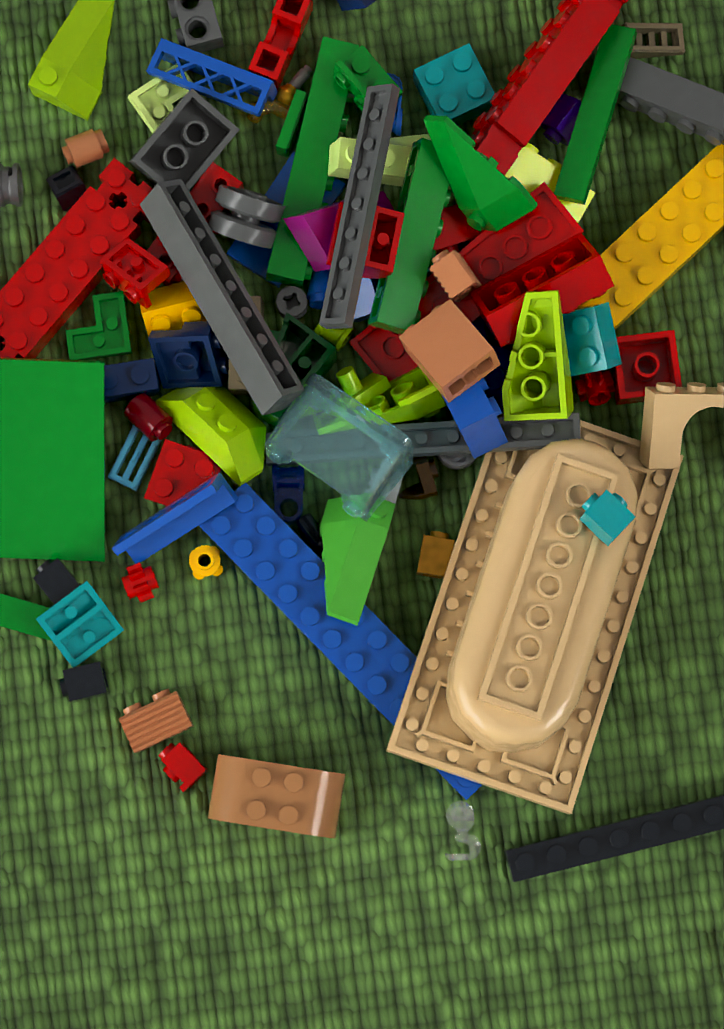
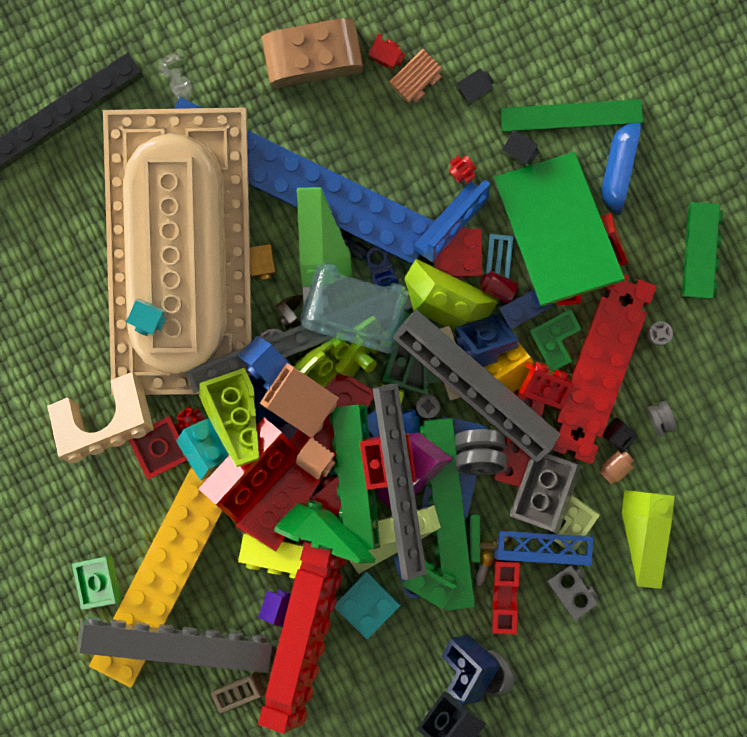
camera: 160 degrees right, 5 degrees up
teal slope [36,580,124,668] -> none
yellow brick [189,545,223,580] -> none
green tile [554,24,637,205] -> none

